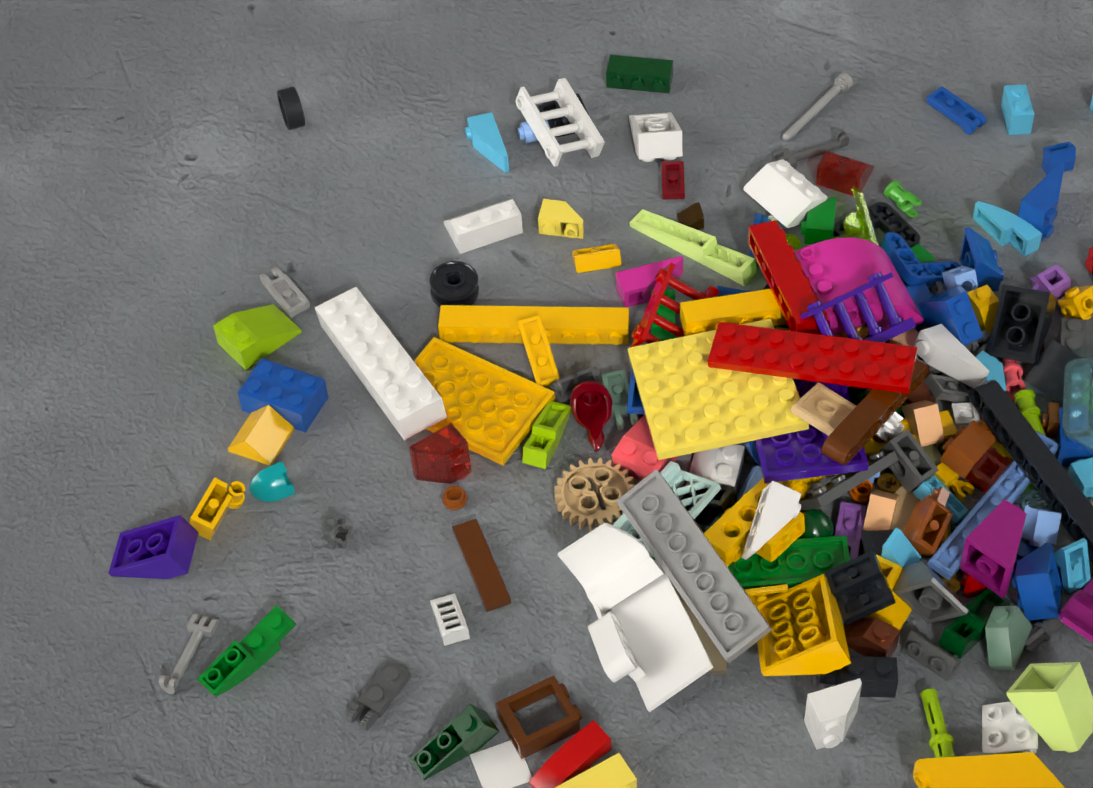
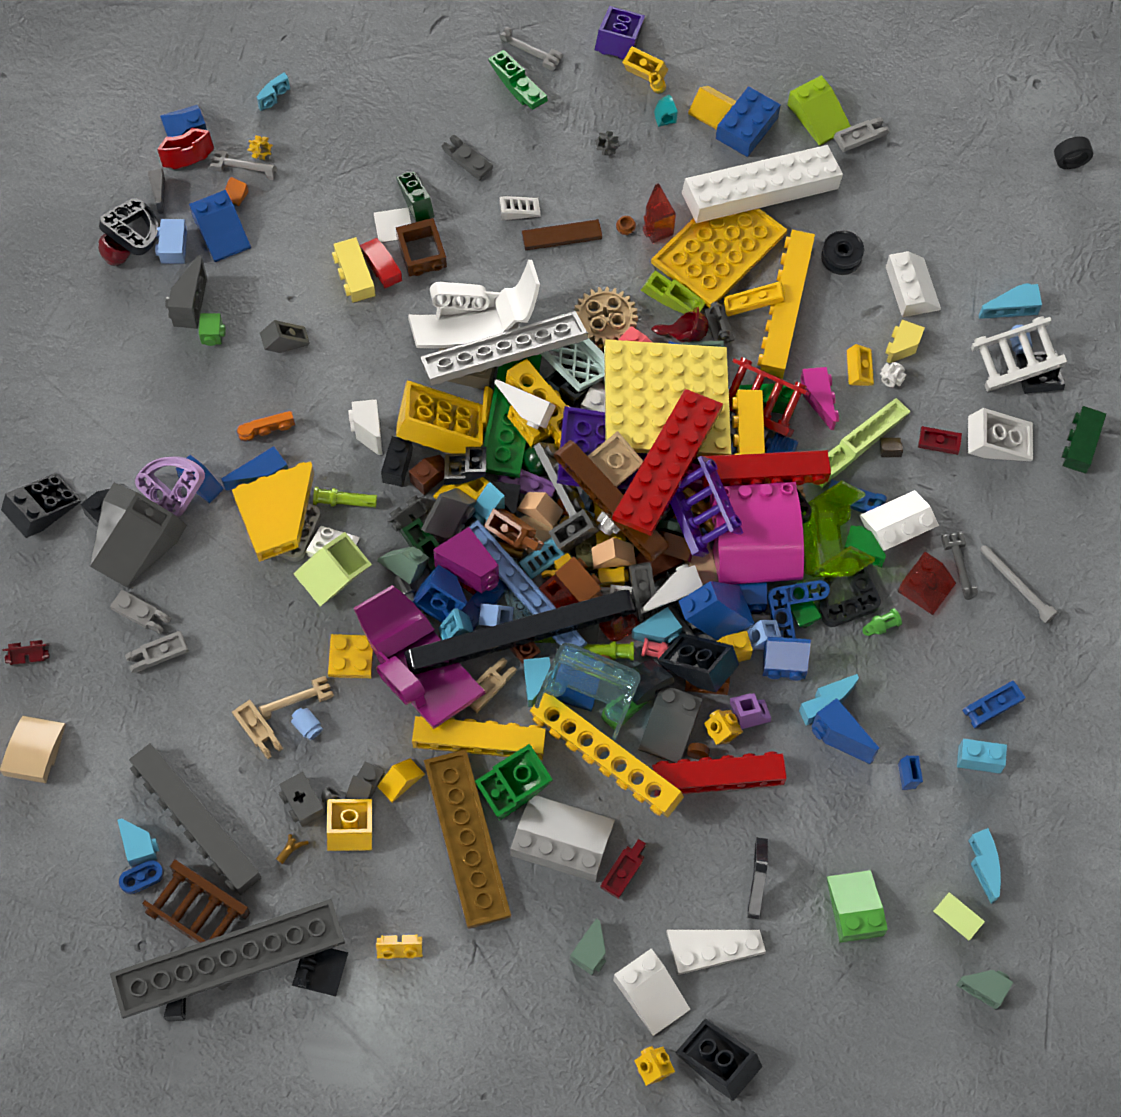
camera: 95 degrees right, 15 degrees up
none -> white gear [880,362,906,387]

